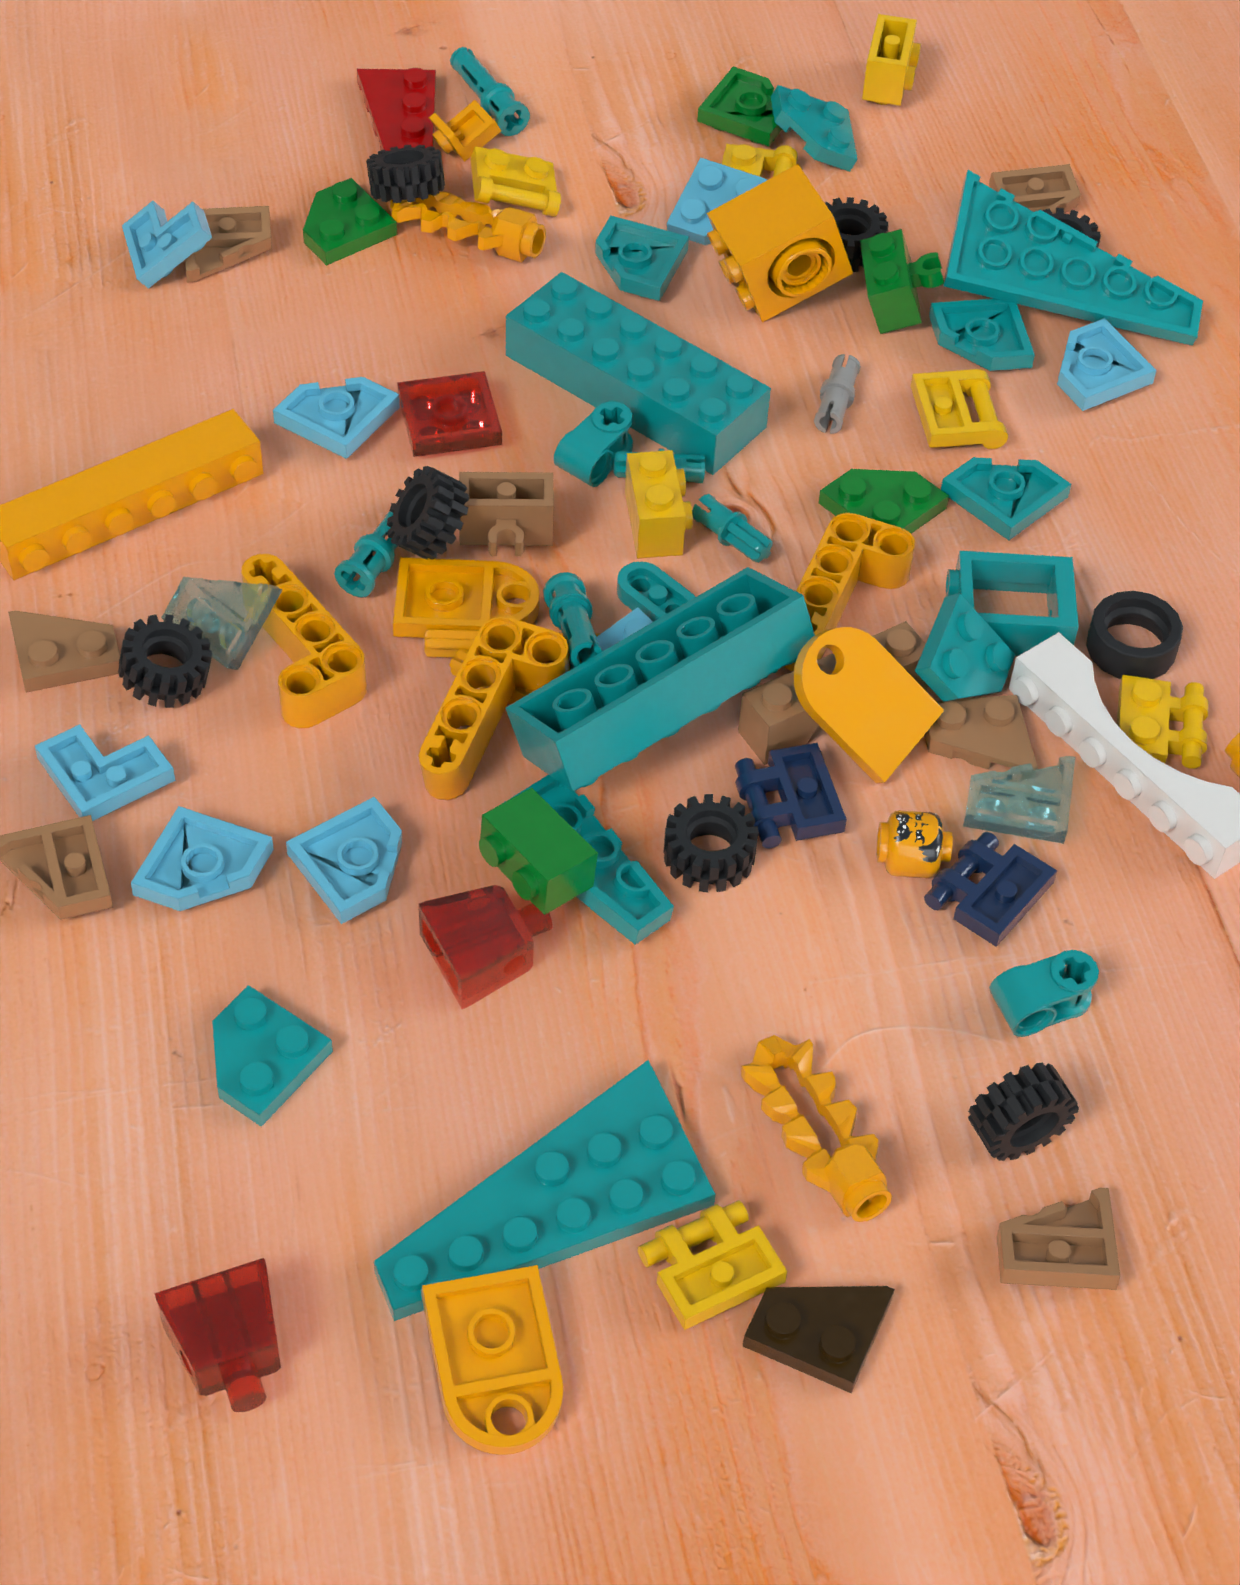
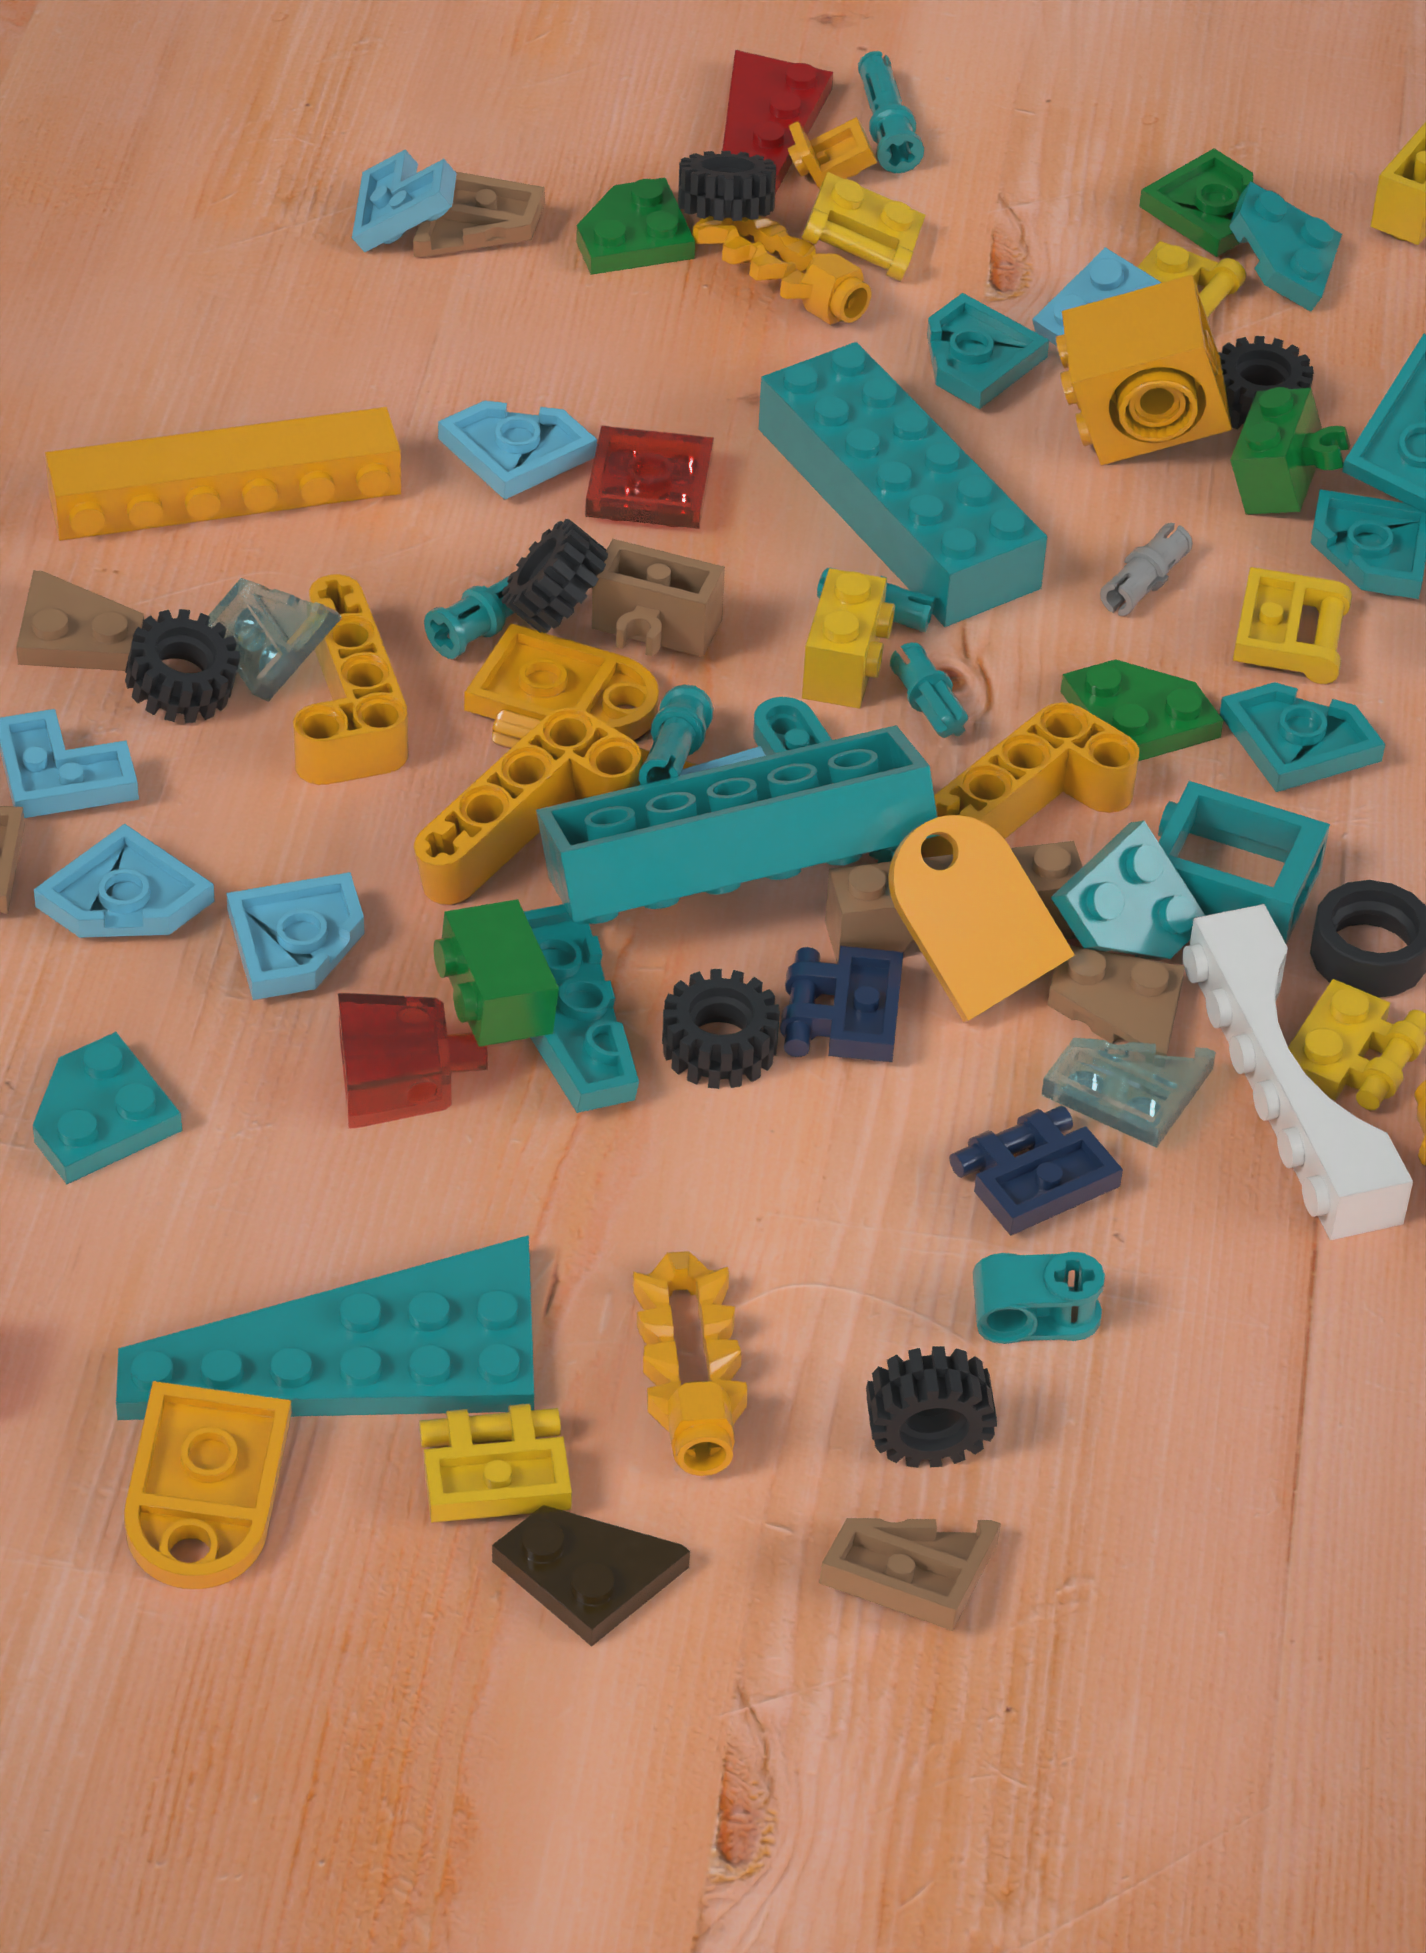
camera: 20 degrees right, 5 degrees down
teal piece [553,401,633,487] -> none
light orange head [876,810,953,878] -> none

